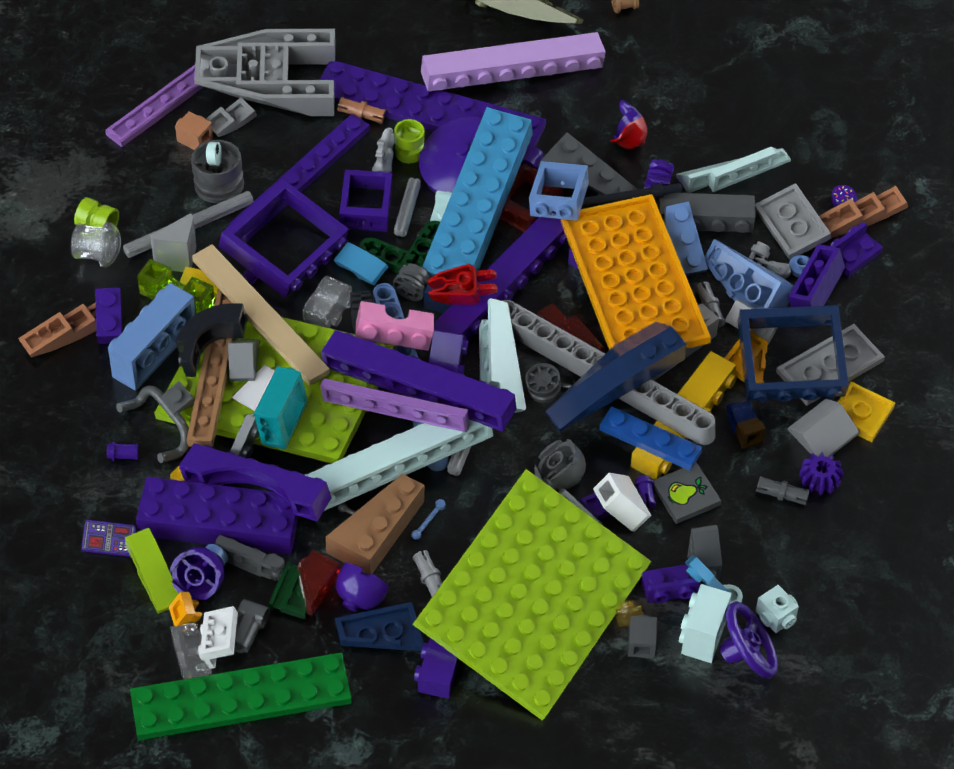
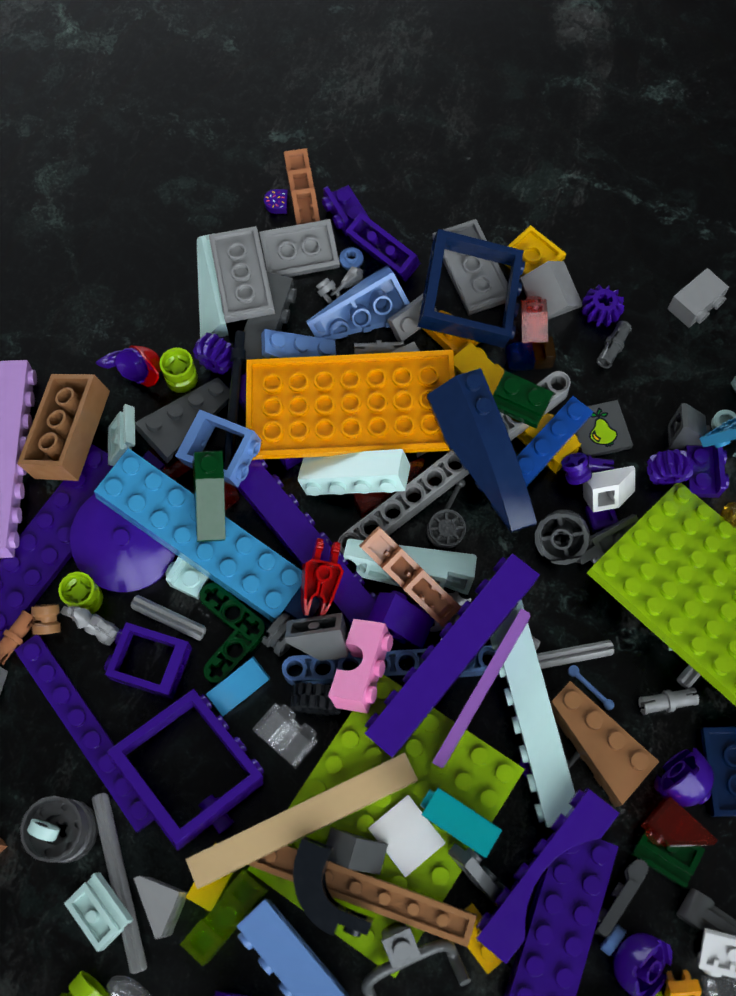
camera: 75 degrees left, 15 degrees up
none -> medium nougat brick [17,374,110,481]
none -> medium nougat wheel [31,604,61,635]
none -> light aqua plate [64,872,134,952]
none -> light aqua plate [108,404,135,466]
none -> lime wheel [160,348,198,393]
none -> slope [192,451,226,542]
none -> light grey tile [209,226,275,323]
none -> dark grey slope [284,613,349,661]
none -> light aqua brick [297,449,411,496]
none -> nougat slope [359,526,461,627]
none -> dark green plate [493,371,554,429]
none -> clear red brick [521,296,548,343]
none -> light grey axle [537,640,614,669]
none -> dark purple wheel [561,453,592,485]
none -> dark purple gear [647,449,694,486]
none -> light grey brick [668,268,729,328]

